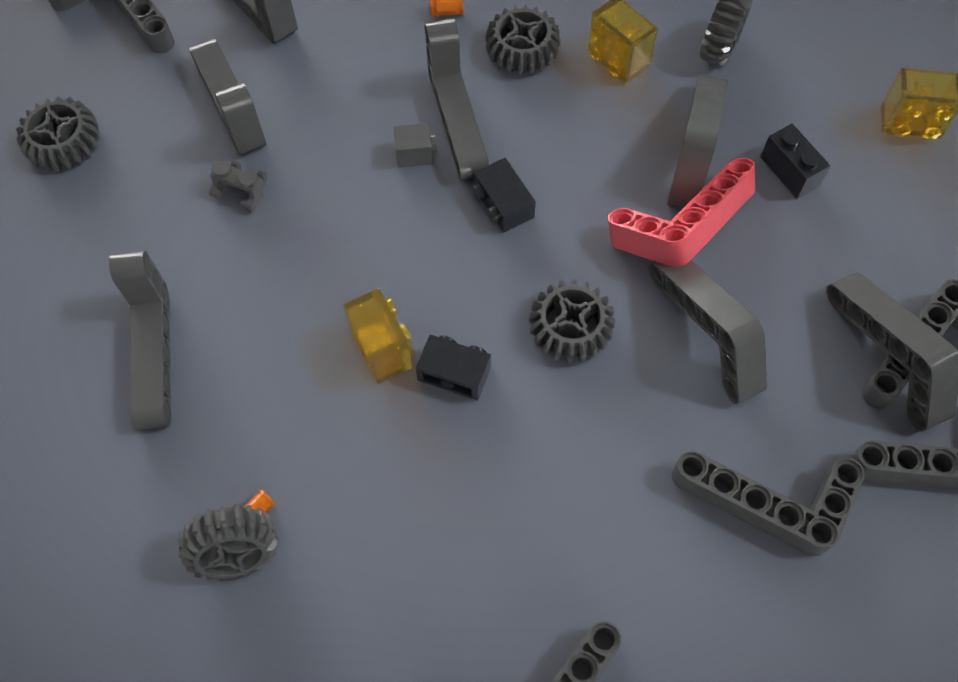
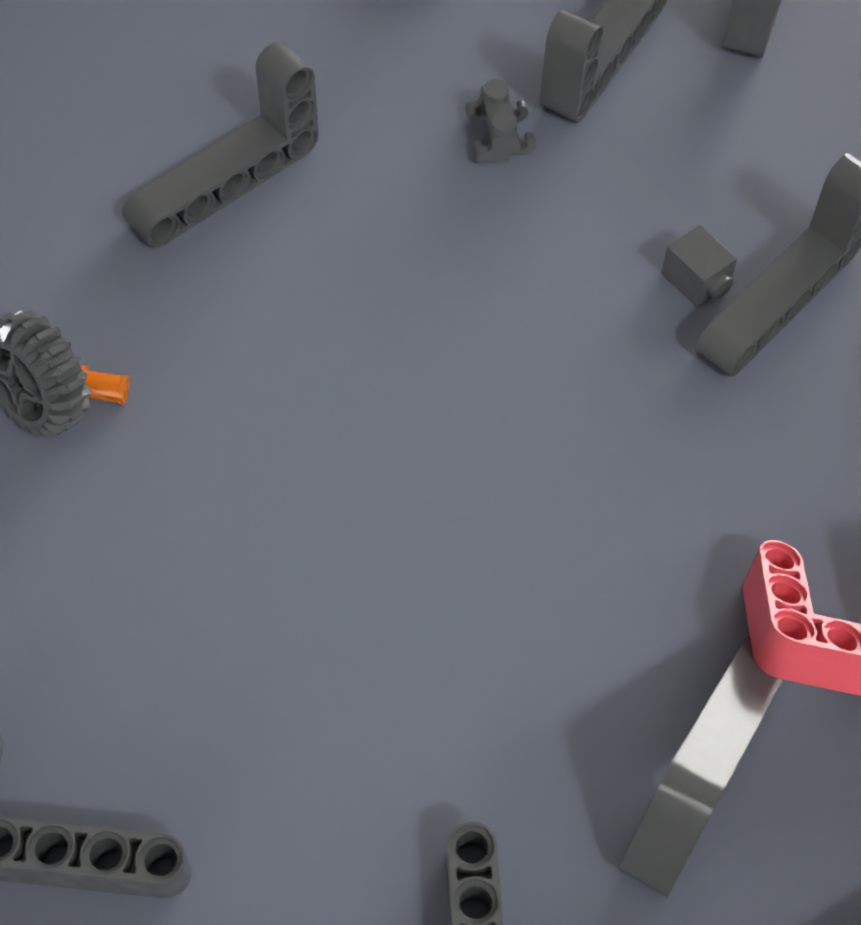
camera: 55 degrees right, 5 degrees down
clear yellow brick [343,288,414,384] -> none
black brick [416,334,491,401] -> none
black brick [472,157,536,233] -> none
dark grey gear [529,279,616,363] -> none

